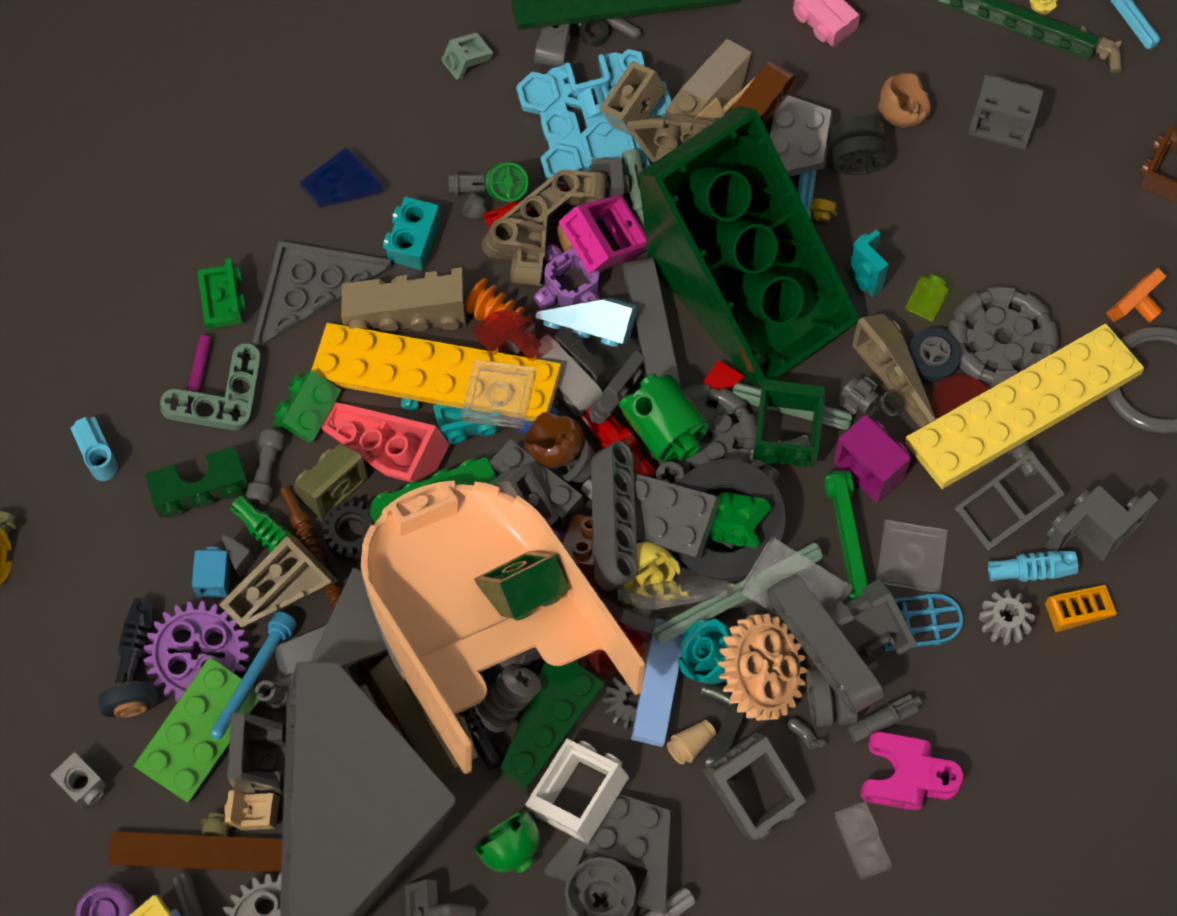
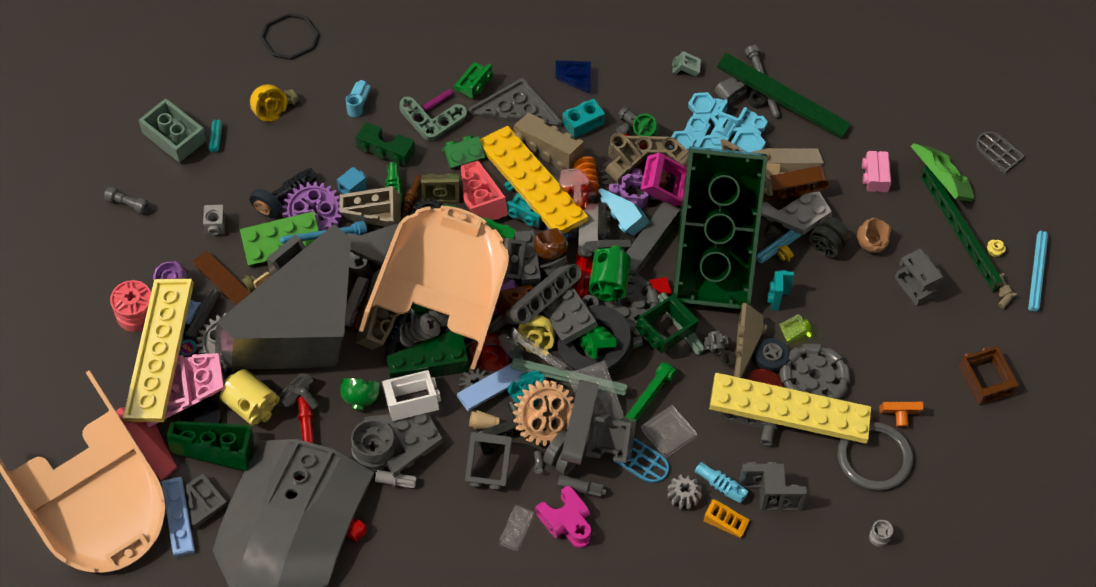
camera: 40 degrees right, 10 degrees down
dark grey slope [222,534,254,578] -> none
dark grey piece [246,429,285,505] -> none
clear tile [461,360,536,429] -> none
dark green slope [474,551,569,621] -> none
dark tan brick [599,61,667,137] -> none
magenta brick [833,415,911,504] -> none
dark grey window [954,451,1065,552] -> none

